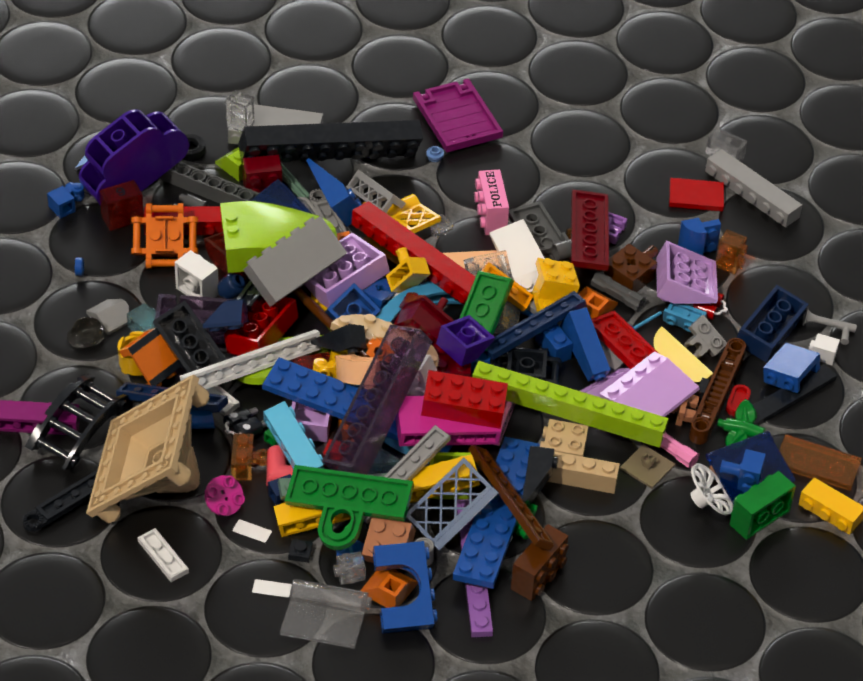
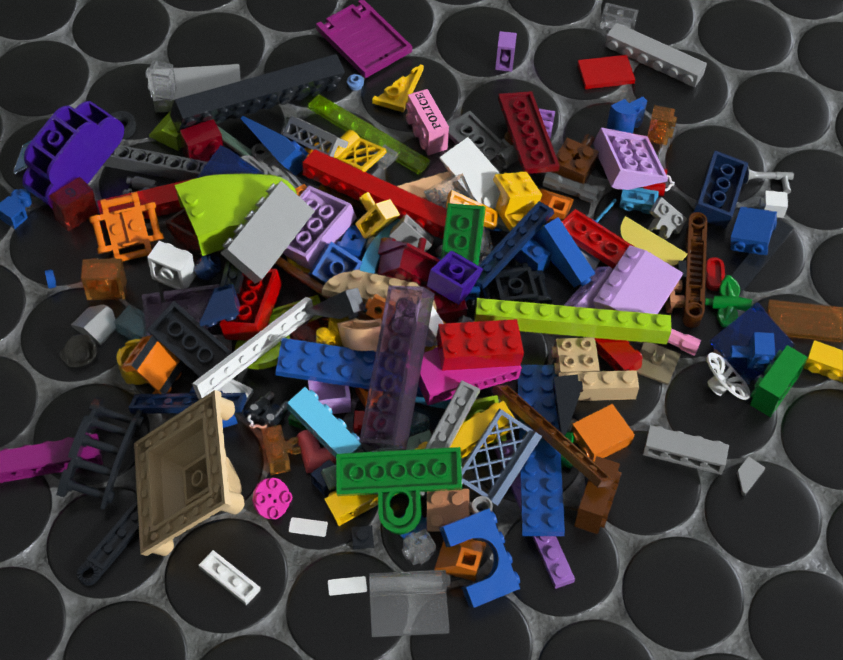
camera: 15 degrees left, 10 degrees up
none -> clear orange brick [81,258,127,300]
none -> clear neon green tile [308,94,430,175]
none -> yellow wing [372,64,424,112]
none -> light grey brick [389,214,434,252]
none -> medium lavender brick [495,31,517,72]
none -> orange brick [571,404,635,462]
none -> red brick [586,337,643,371]
none -> light grey brick [643,425,729,475]
none -> light grey tile [736,457,765,496]

